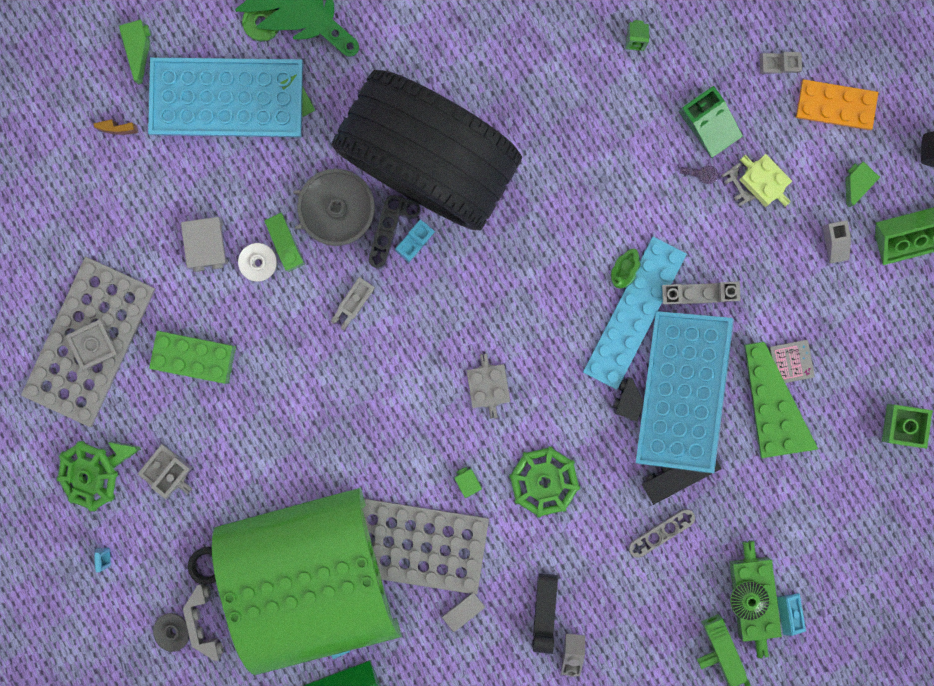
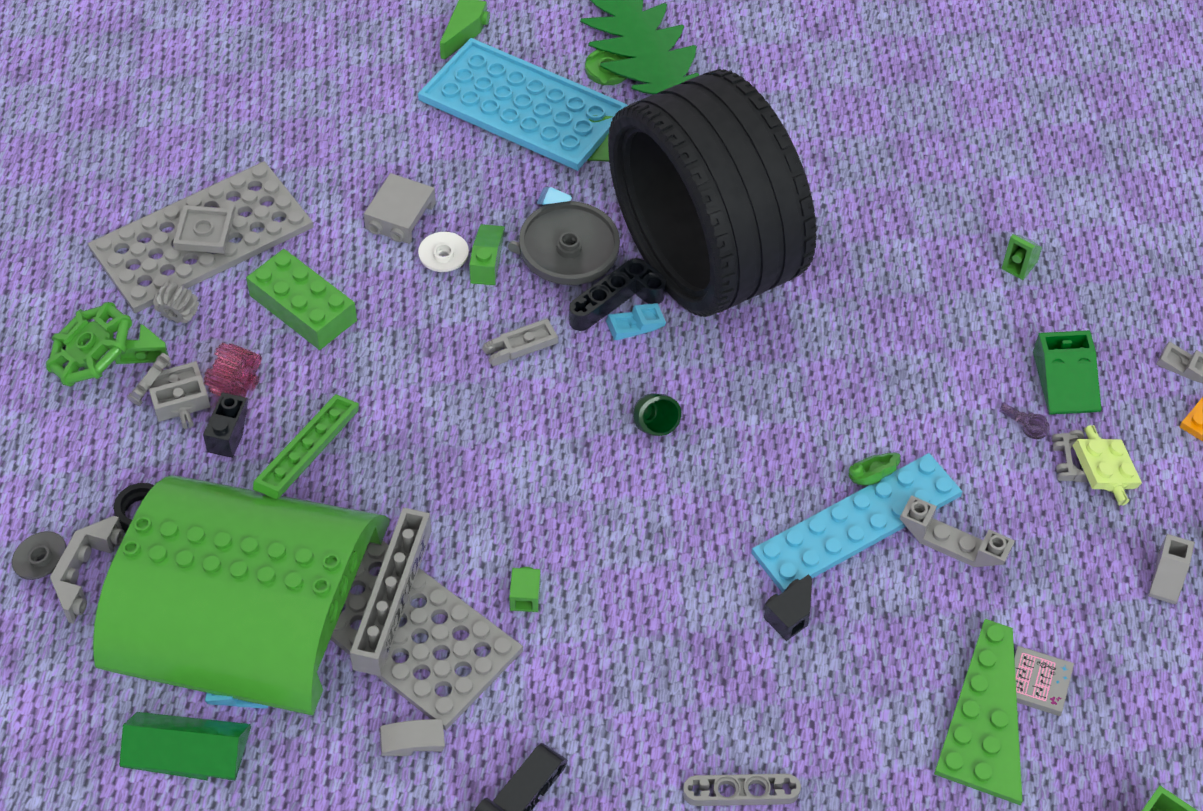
camera: 25 degrees right, 35 degrees down
pearl gold slope [93,119,138,135] -> none
medium azure slope [94,548,111,573] -> none
light grey plate [466,353,511,419] -> none
bright green plate [509,446,580,518] -> none
medium azure plate [636,311,734,474] -> none
black wedge [642,452,723,505] -> none
none -> light grey piece [127,353,171,406]
none -> light grey gear [153,282,199,323]
none -> black slope [203,392,248,458]
none -> clear pink brick [204,342,262,397]
none -> bright green plate [253,394,359,499]
none -> light grey brick [350,507,432,676]
none -> medium azure slope [537,187,572,205]
none -> dark green hat [633,393,681,436]

